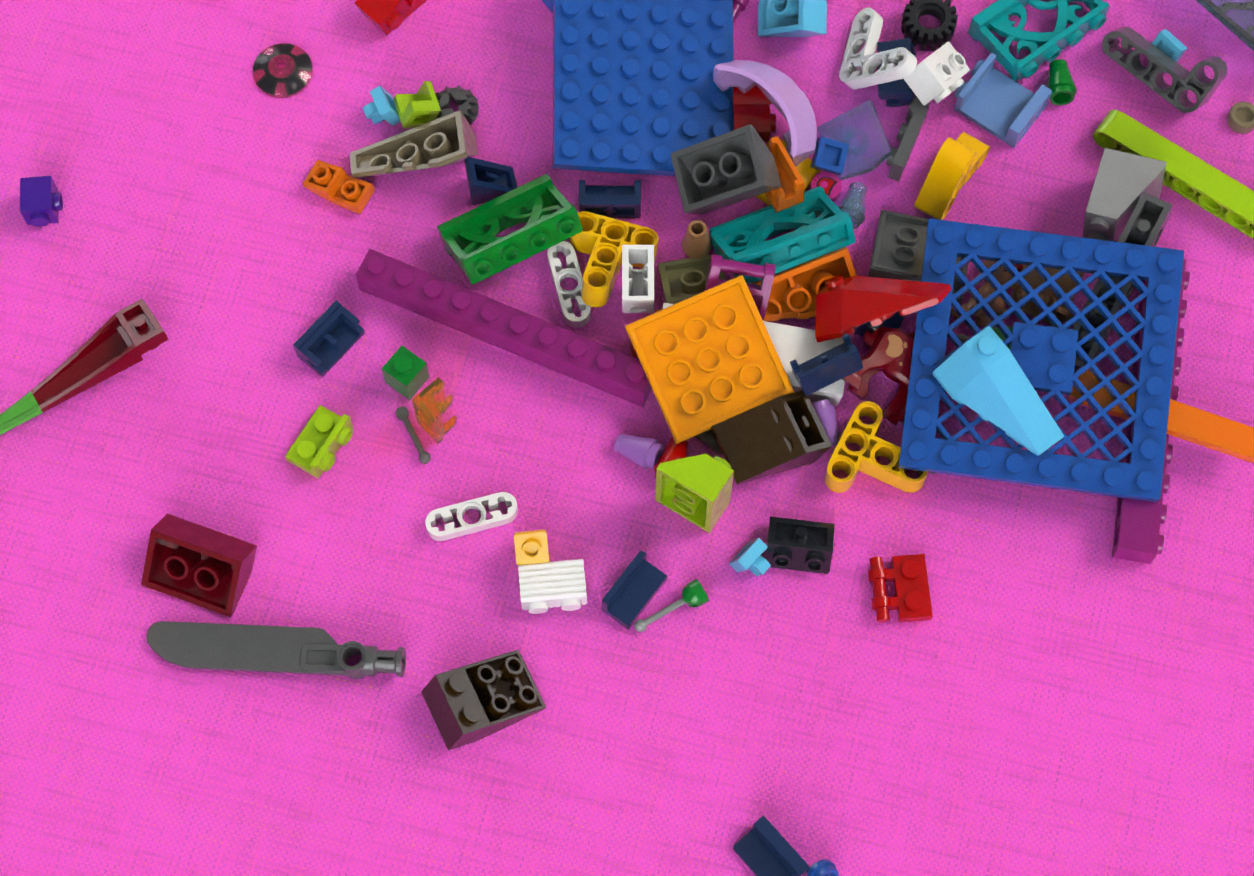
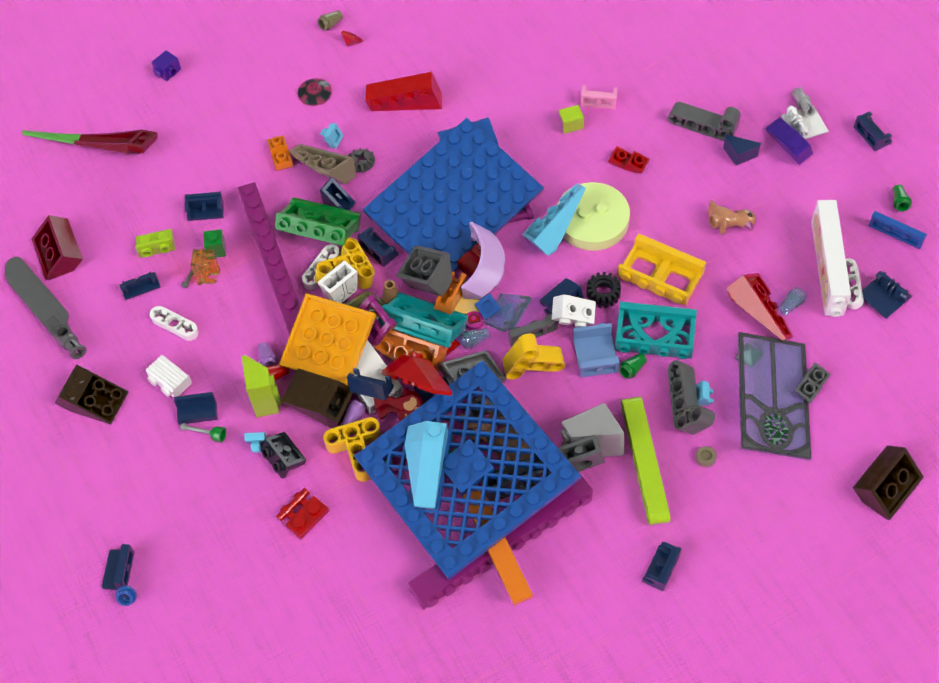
camera: 50 degrees right, 10 degrees down
lime panel [393,81,441,128] -> none
yellow bracket [514,530,549,565] -> none
white beam [839,7,917,89] -> none
none -> dark blue hinge [119,271,161,300]

